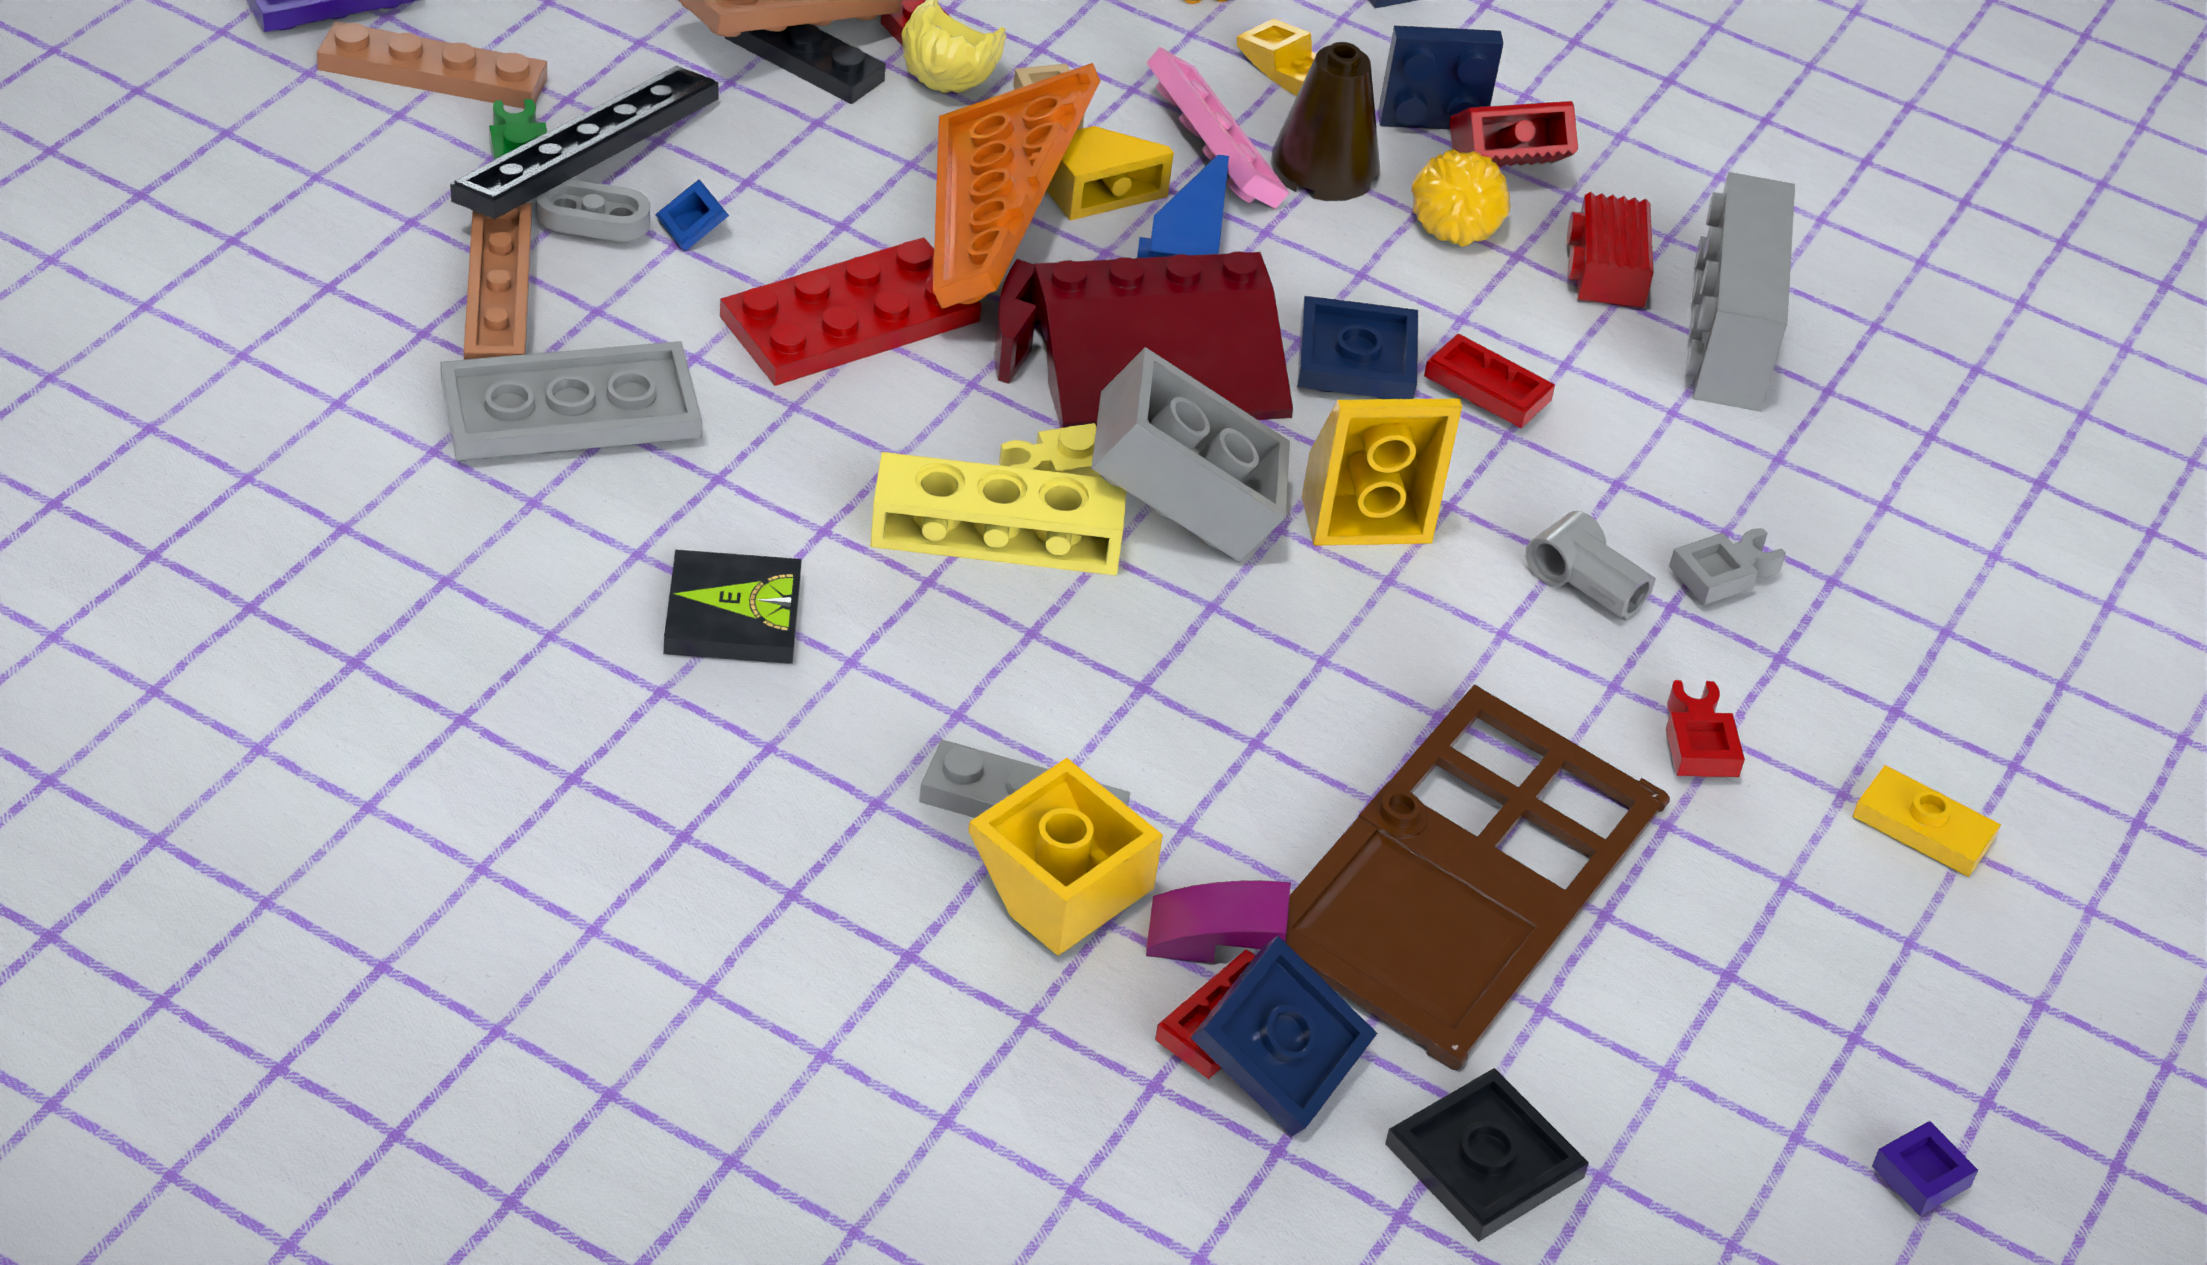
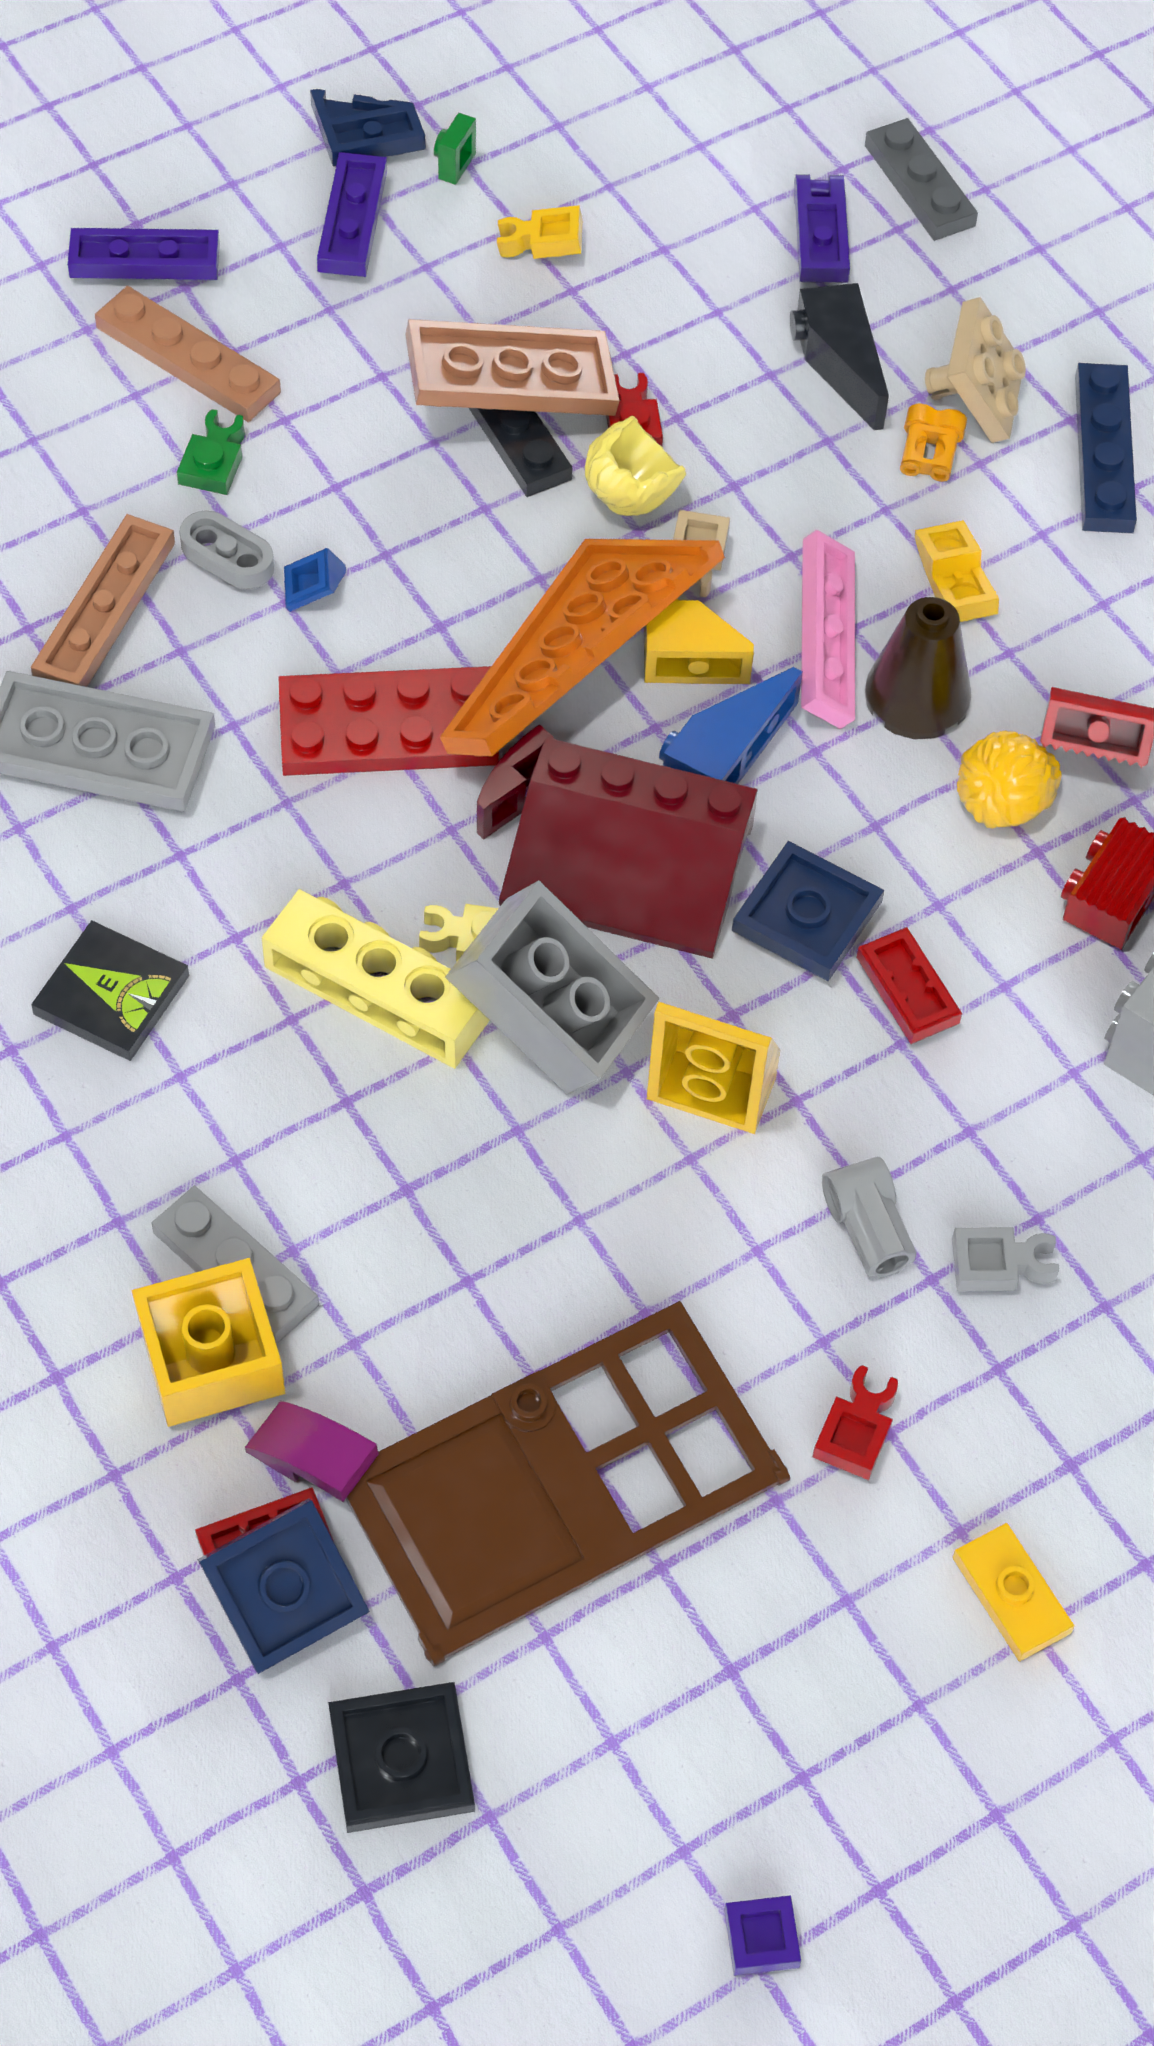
camera: 30 degrees right, 15 degrees up
black tile [450,66,719,219] -> none
dark blue plate [1378,25,1504,129] -> none

